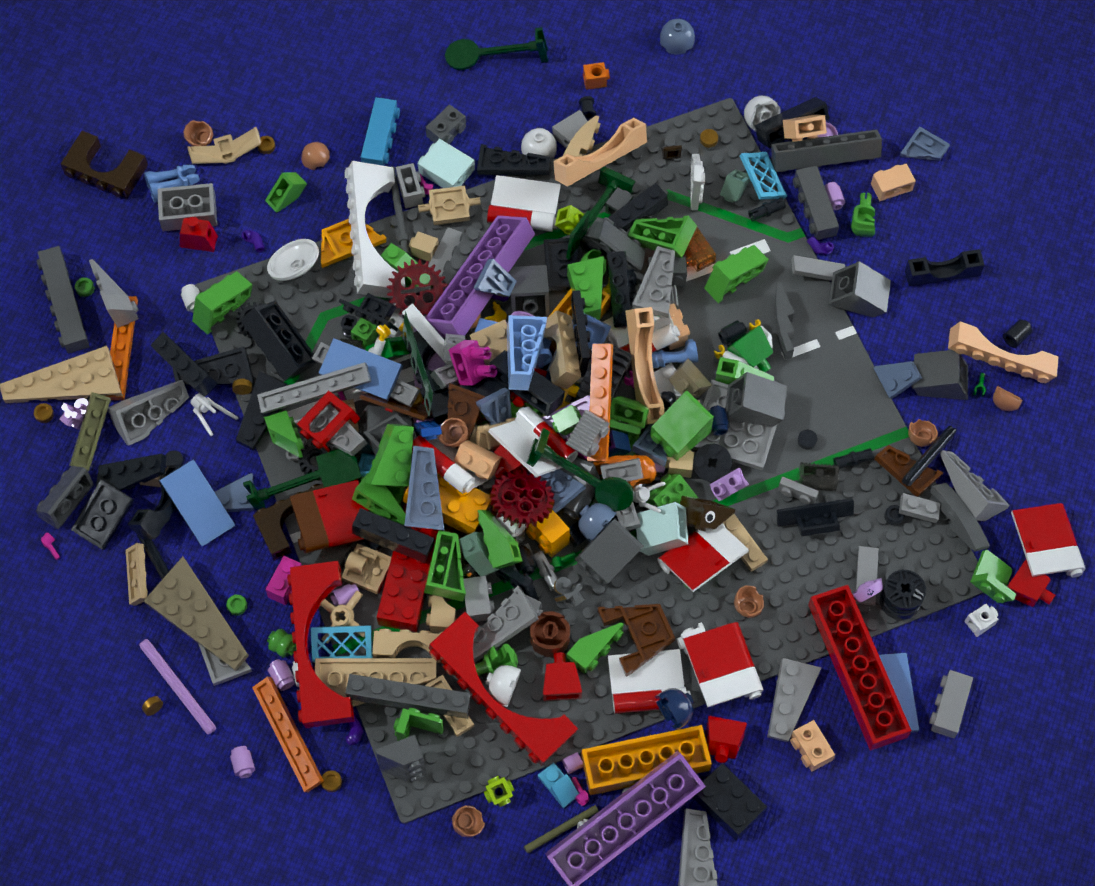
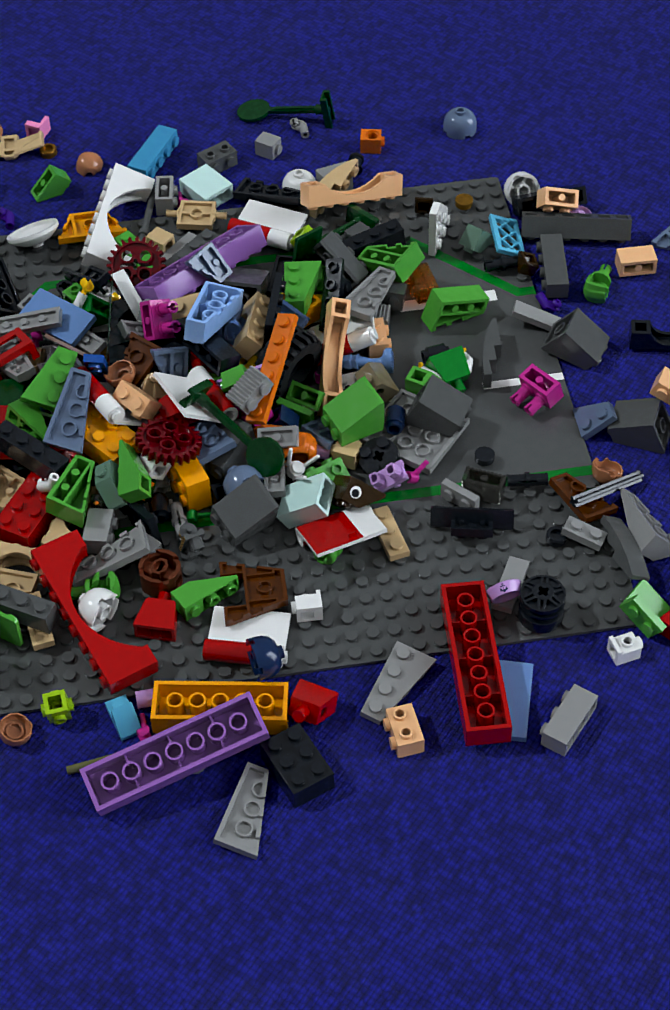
camera: 15 degrees right, 15 degrees down
red door [683,622,763,707] -> none
nougat hair [734,585,764,618] -> none
lavender brick [825,182,845,210] -> none
none -> bright pink panel [24,116,51,138]
none -> white arm [36,473,59,493]
none -> light grey brick [255,131,283,160]
none -> light grey arm [290,118,309,138]
none -> dark pink hand [406,460,429,484]
none -> dark pink brick [510,363,564,416]
none -> dark brown slope [518,251,539,276]

